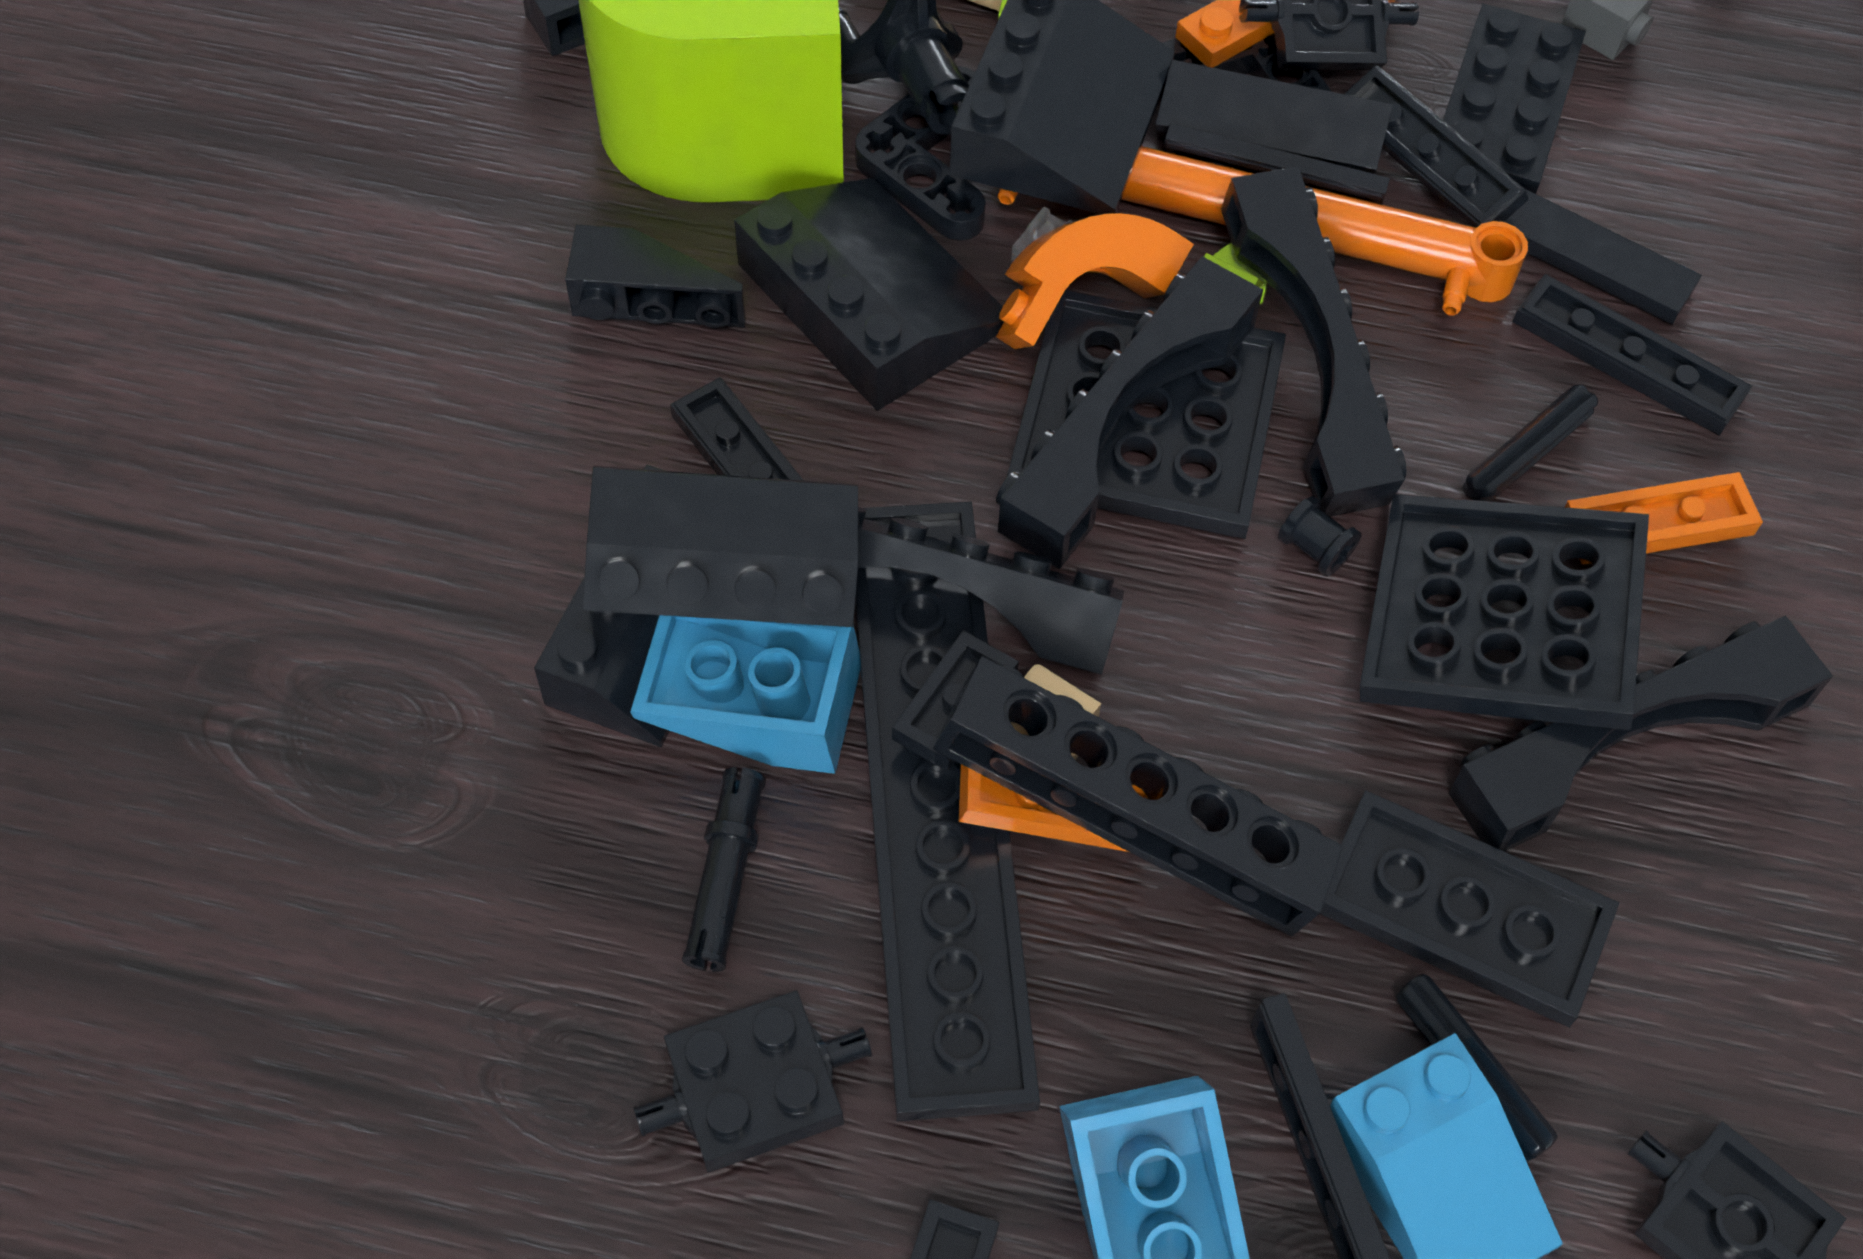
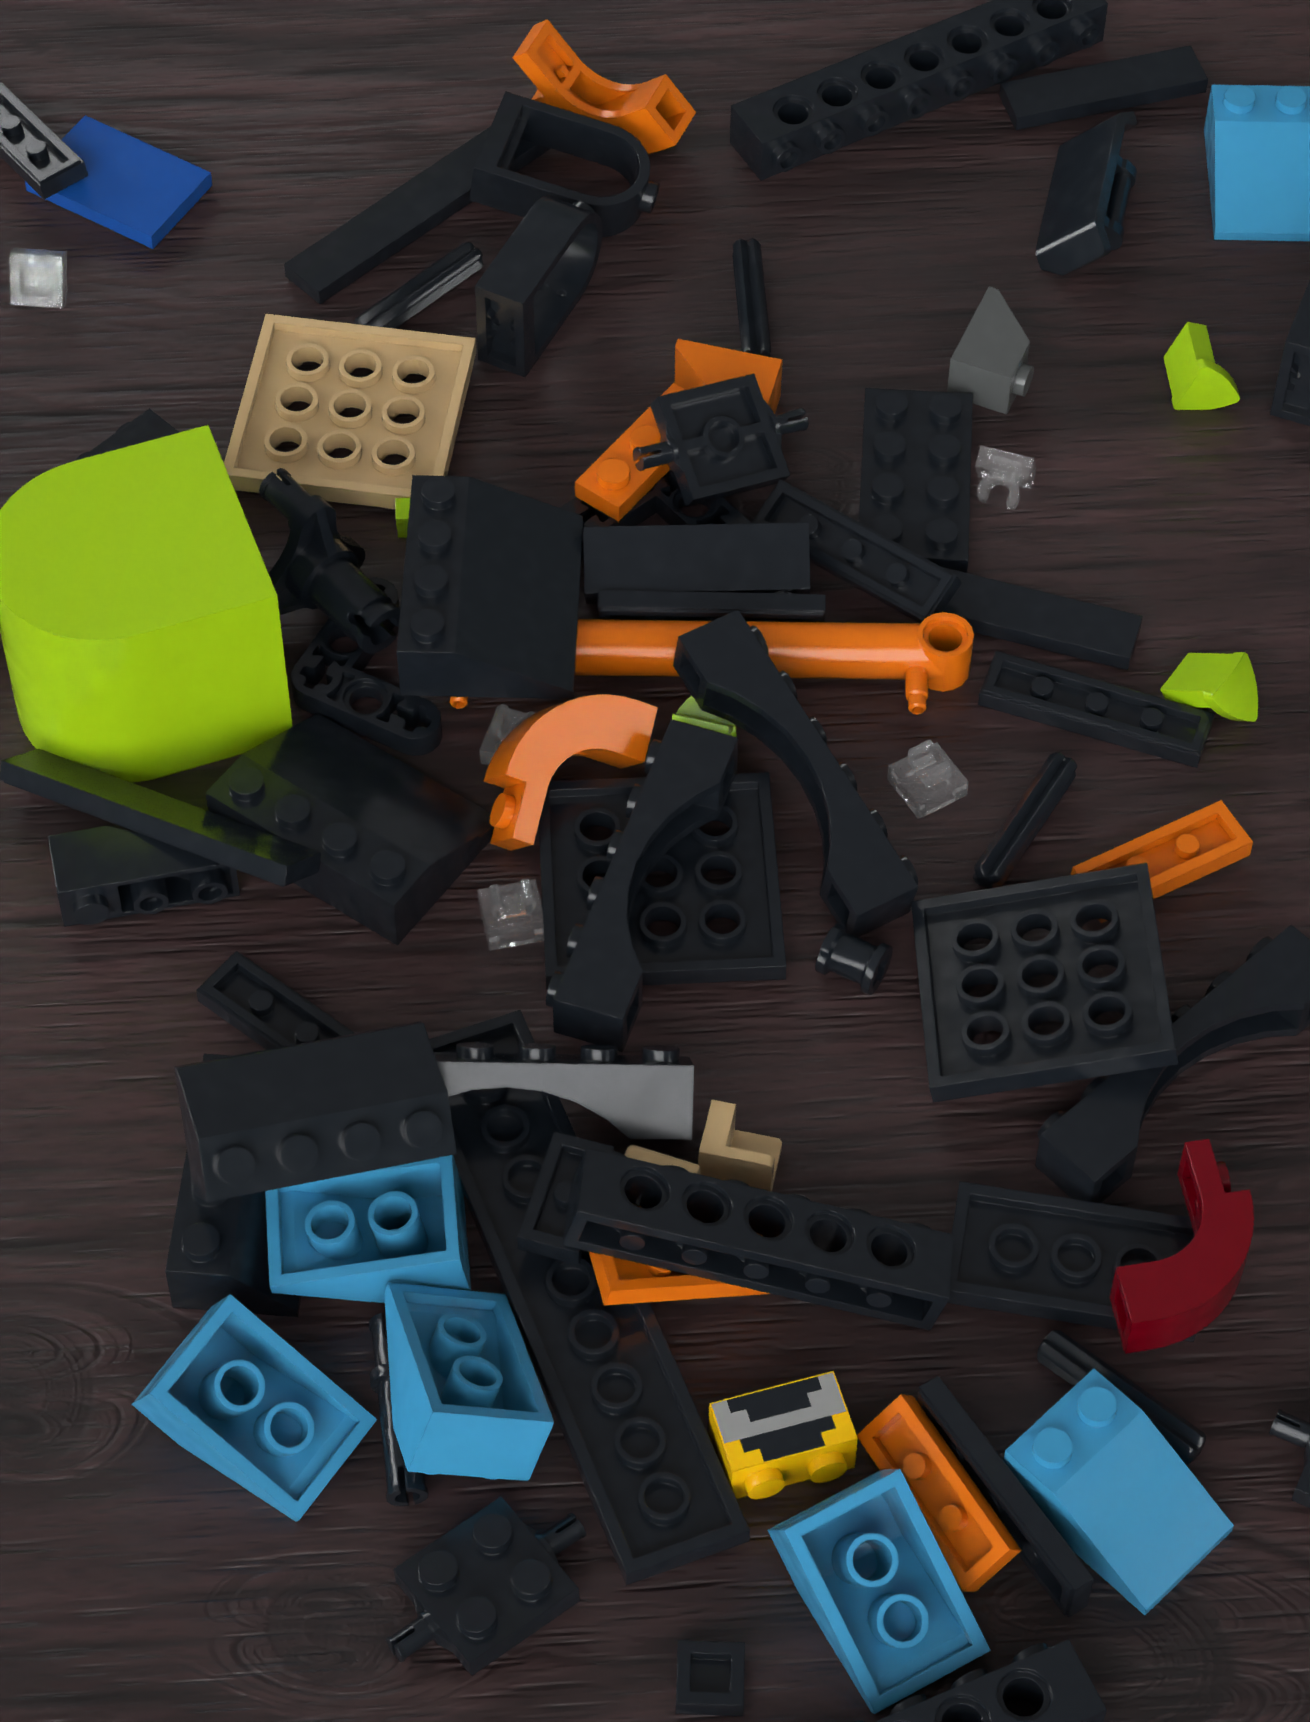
camera: 15 degrees left, 5 degrees down
none -> black tile [0,749,321,887]
none -> dark azure slope [131,1294,377,1522]
none -> dark azure slope [384,1282,554,1481]
none -> clear tile [477,879,544,951]
none -> tan panel [698,1100,782,1191]
none -> brick [708,1371,858,1499]
none -> orange plate [857,1394,1022,1592]
none -> clear tile [887,739,969,819]
none -> clear tile [975,445,1037,510]
none -> dark red arch [1110,1139,1254,1354]
none -> lime tile [1160,652,1258,722]
none -> lime tile [1163,322,1240,410]

